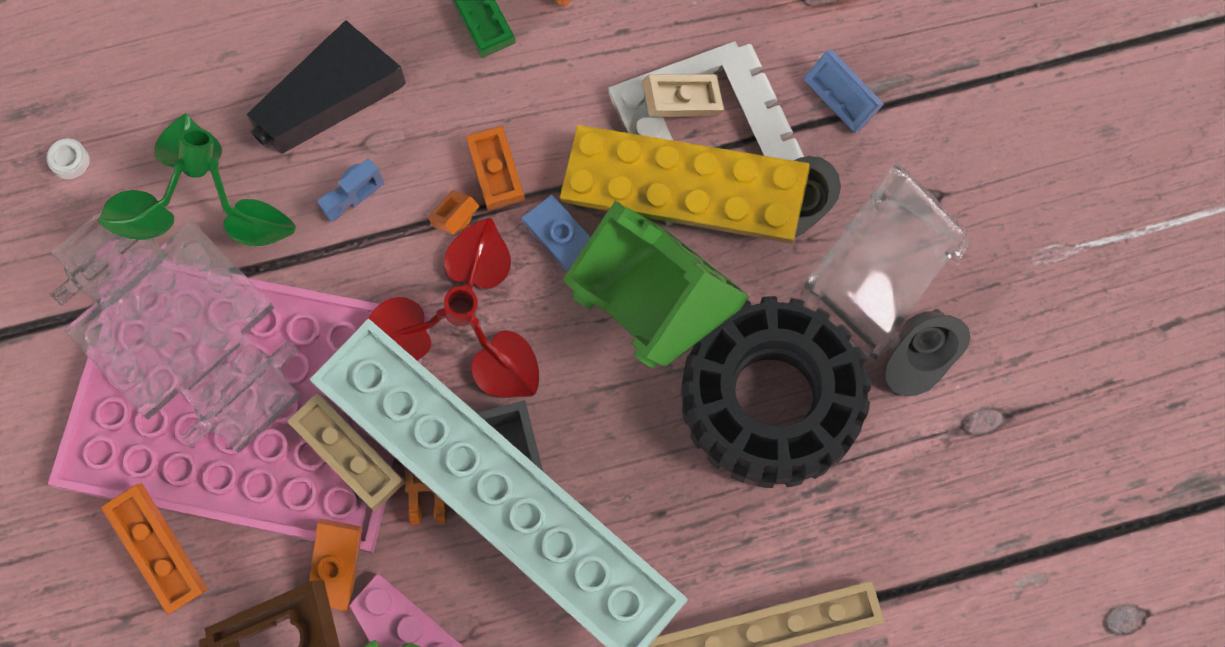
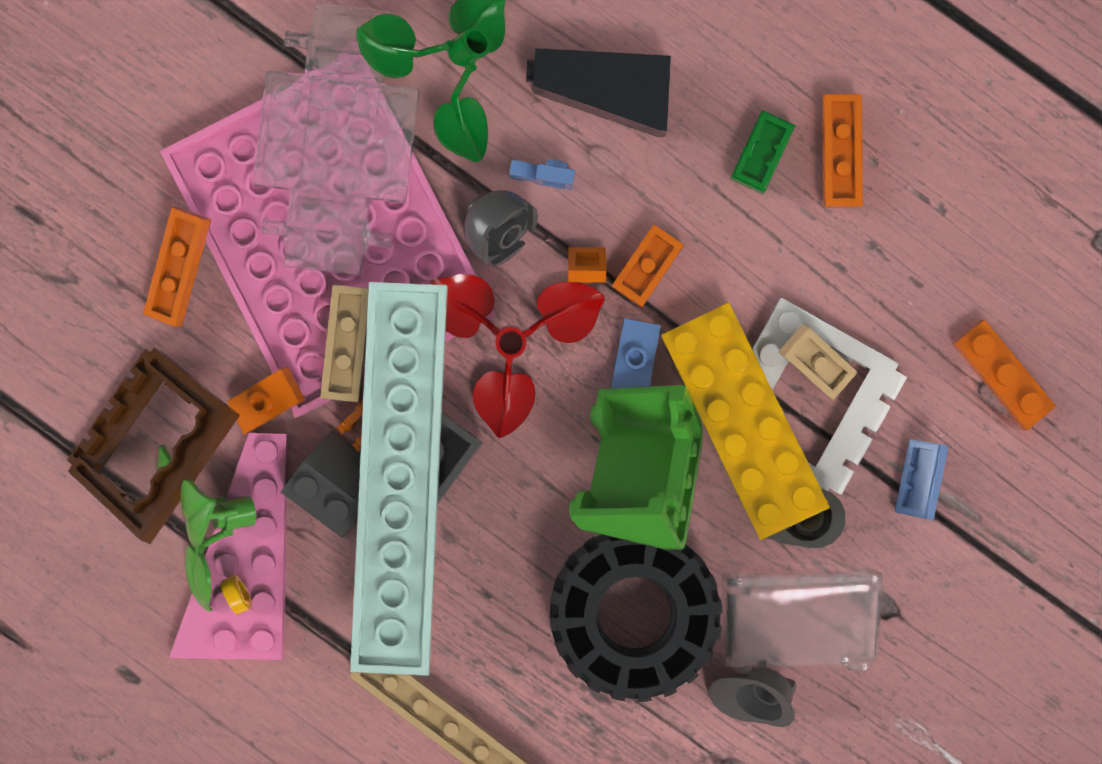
camera: 50 degrees right, 15 degrees up
none -> dark grey slope [281,431,361,538]
none -> dark grey cylinder [463,190,538,266]

